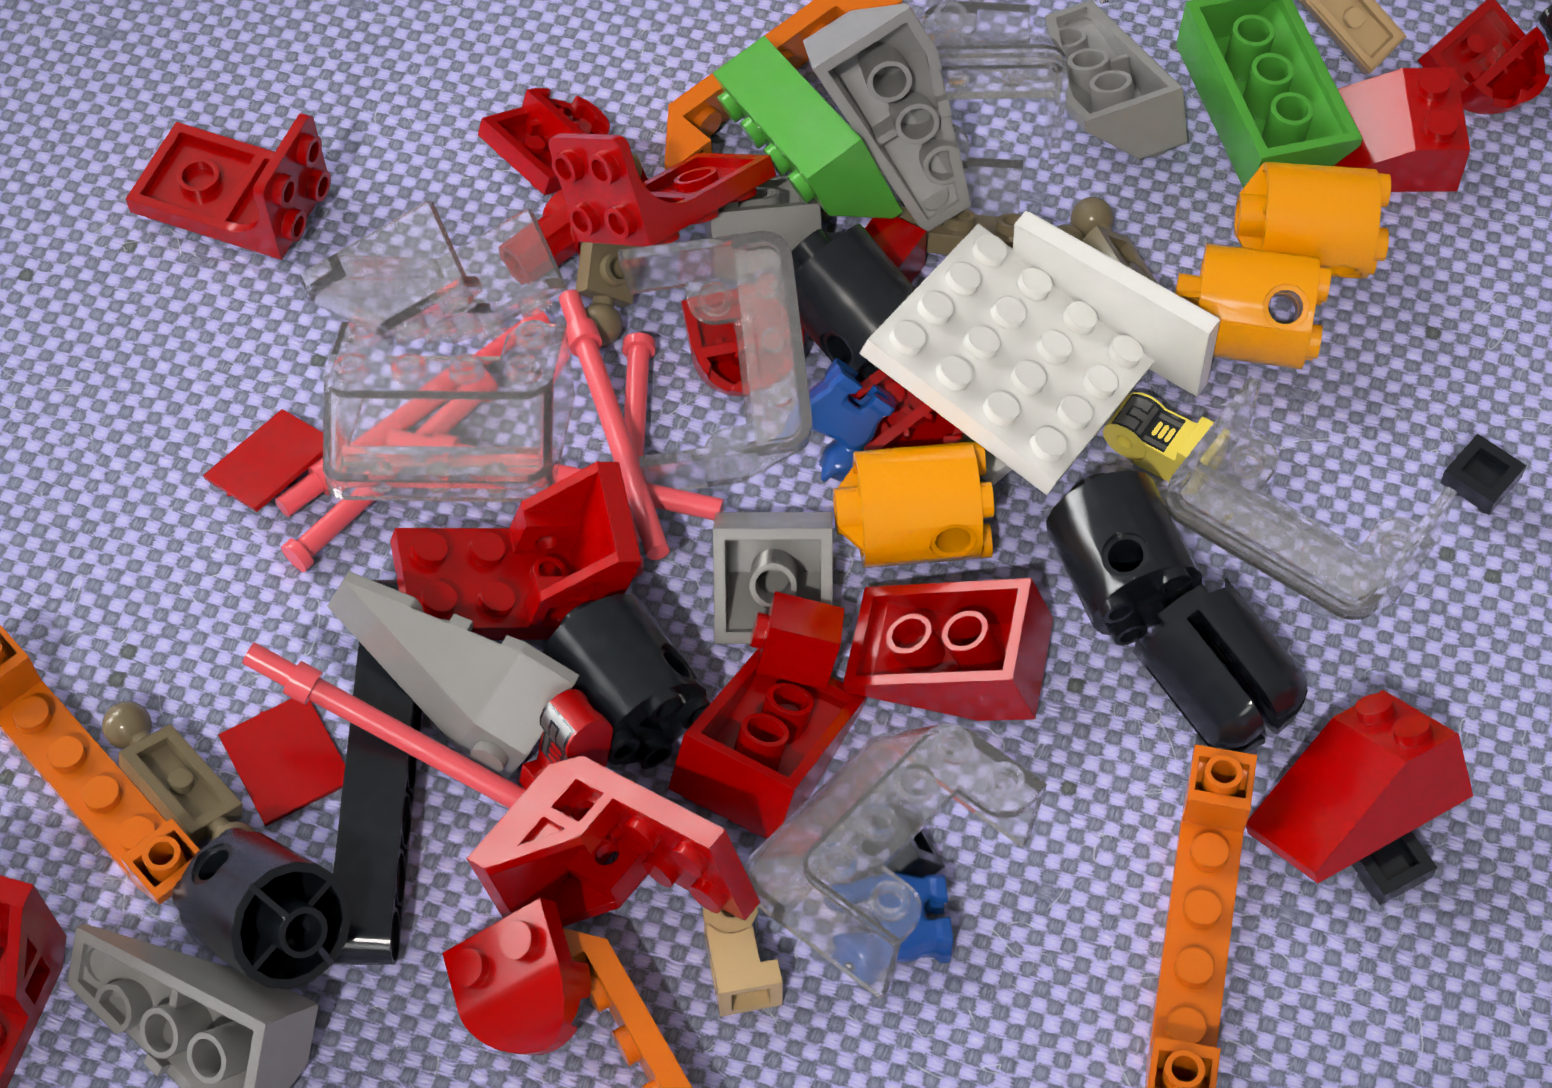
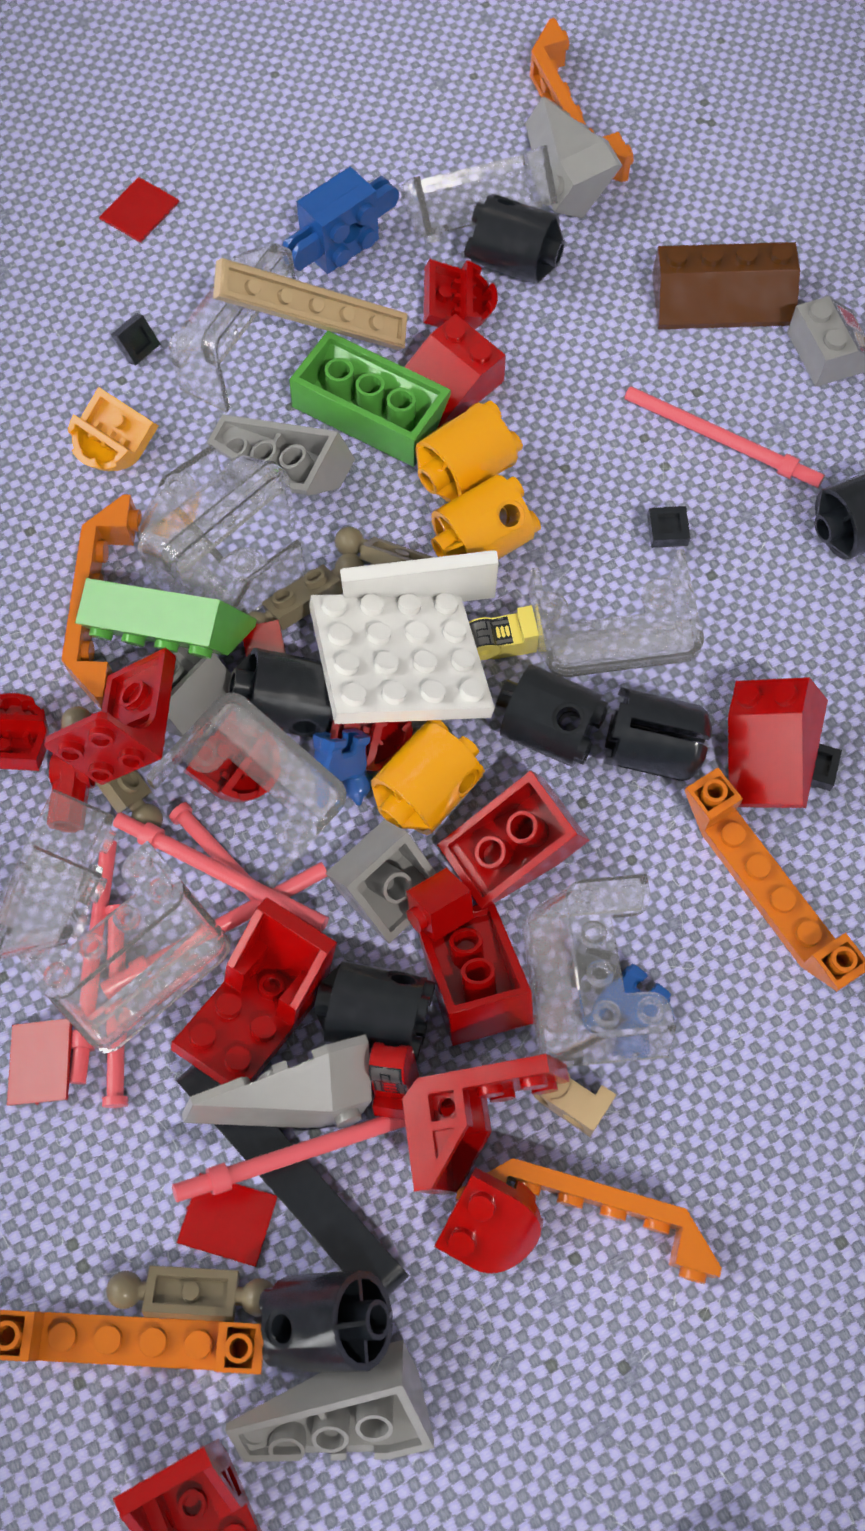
camera: 45 degrees left, 10 degrees up
light grey wedge [803,3,971,232] -> none

